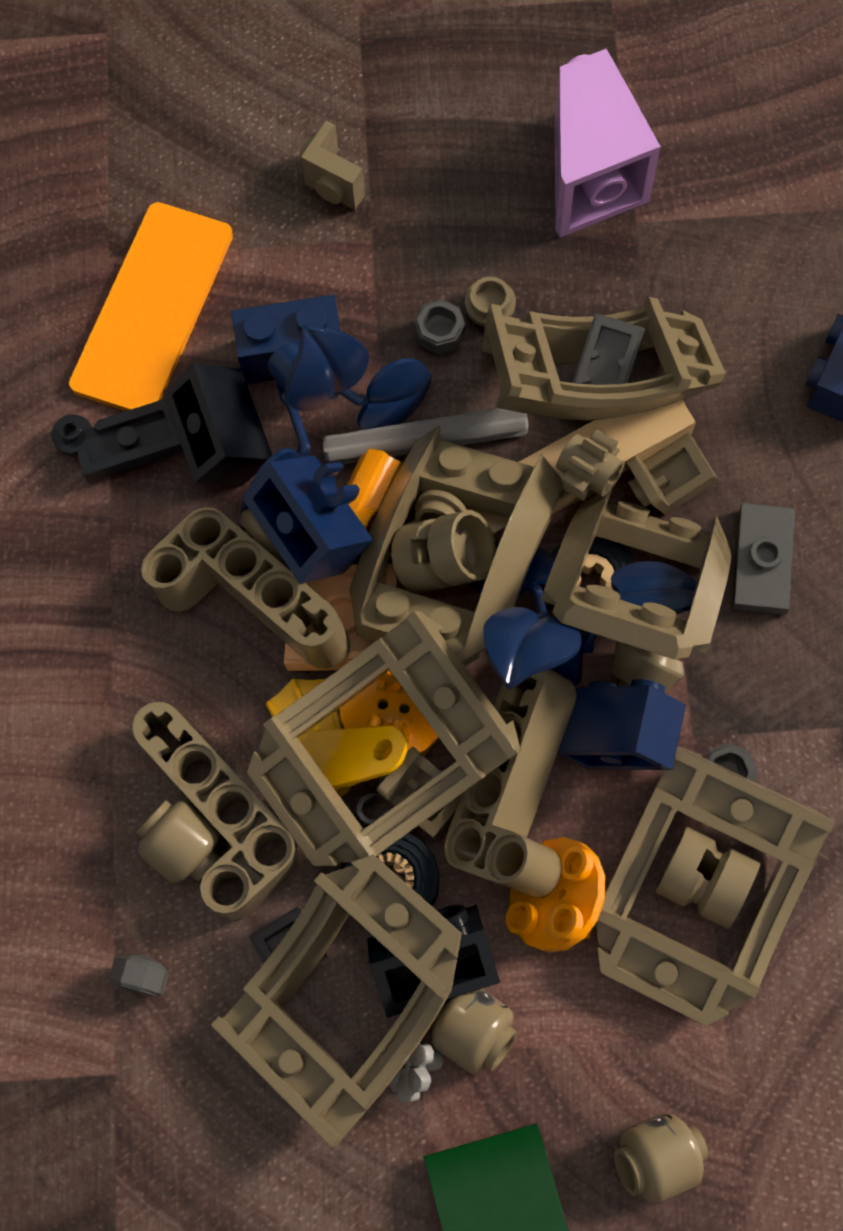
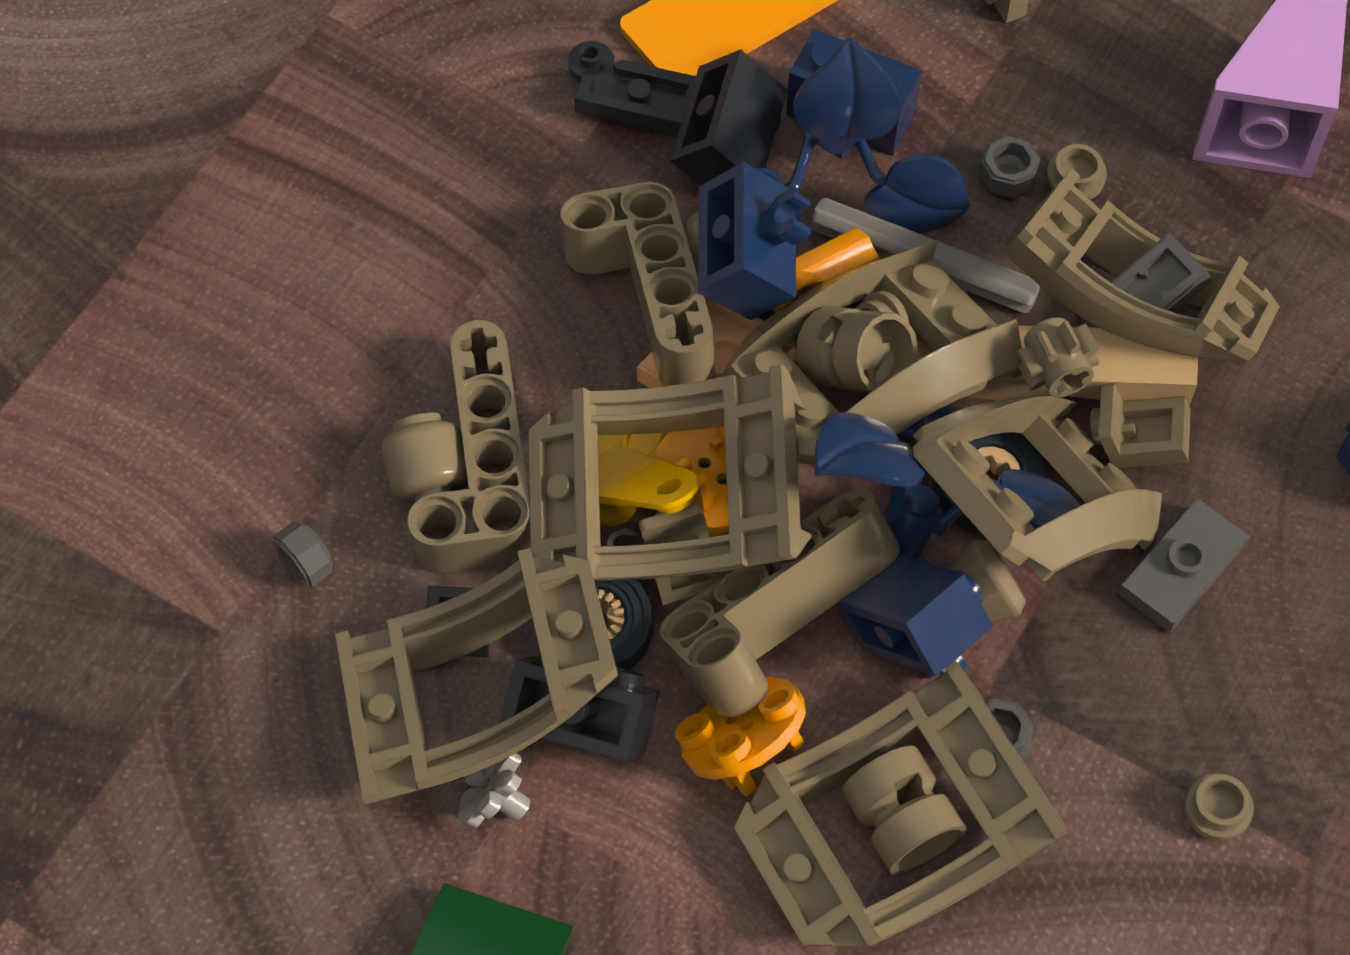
camera: 30 degrees right, 10 degrees down
dark tan head [430,989,518,1074] -> none

